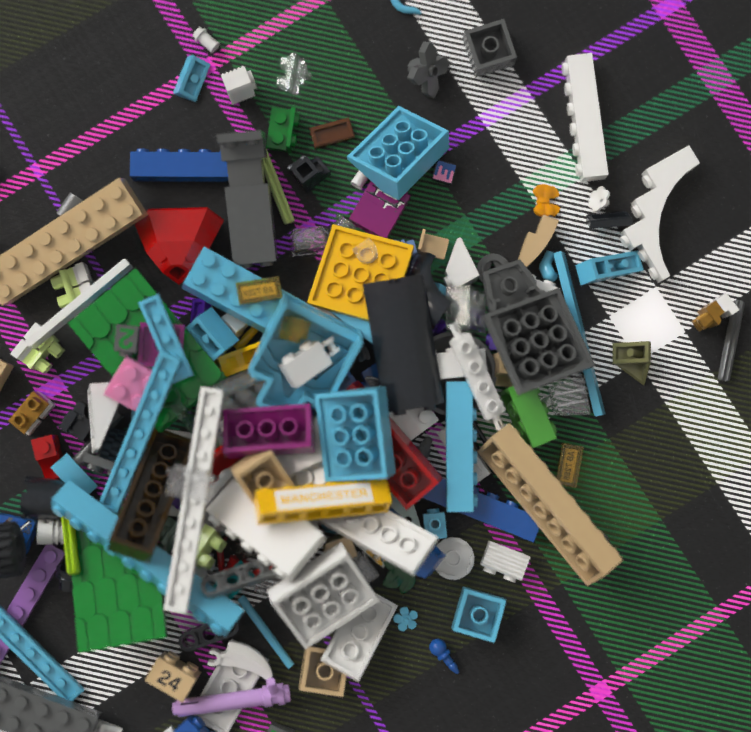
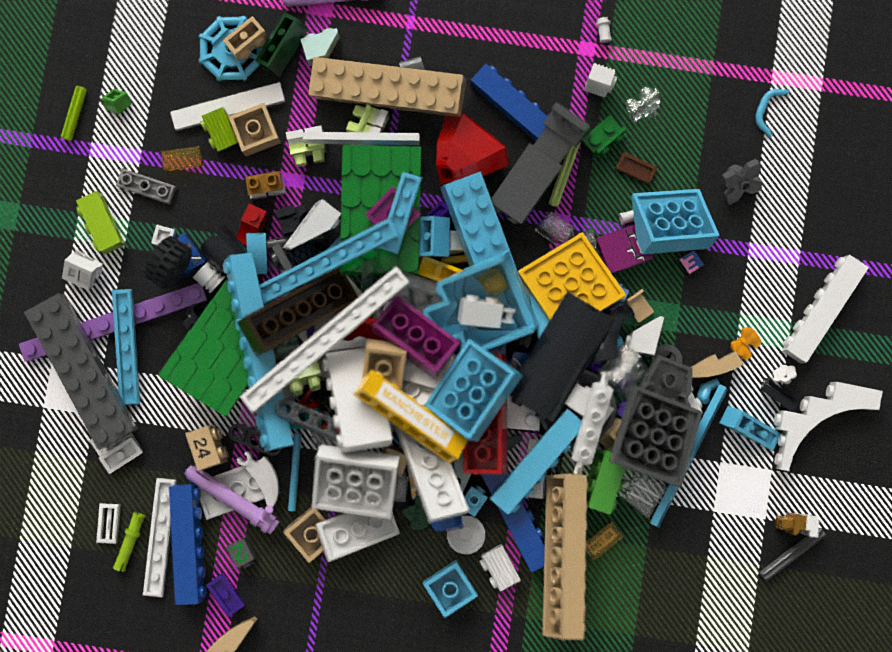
camera: 45 degrees right, 0 degrees up
lime axle [61,516,80,575] -> none
bright pink plate [104,355,152,411] -> none
dark grey brick [114,324,140,357] -> none
clear bracket [165,464,216,503] -> none
medium azure slope [173,55,211,102] -> none
clear yellow tile [235,276,282,305] -> none
black brick [287,155,331,193] -> none
clear tile [352,237,378,264] -> none
medium azure plant [393,607,418,631] -> none
blue bar [429,639,459,674] -> none
dark grey brick [463,19,517,77] -> none
olive slope [612,341,651,385] -> none

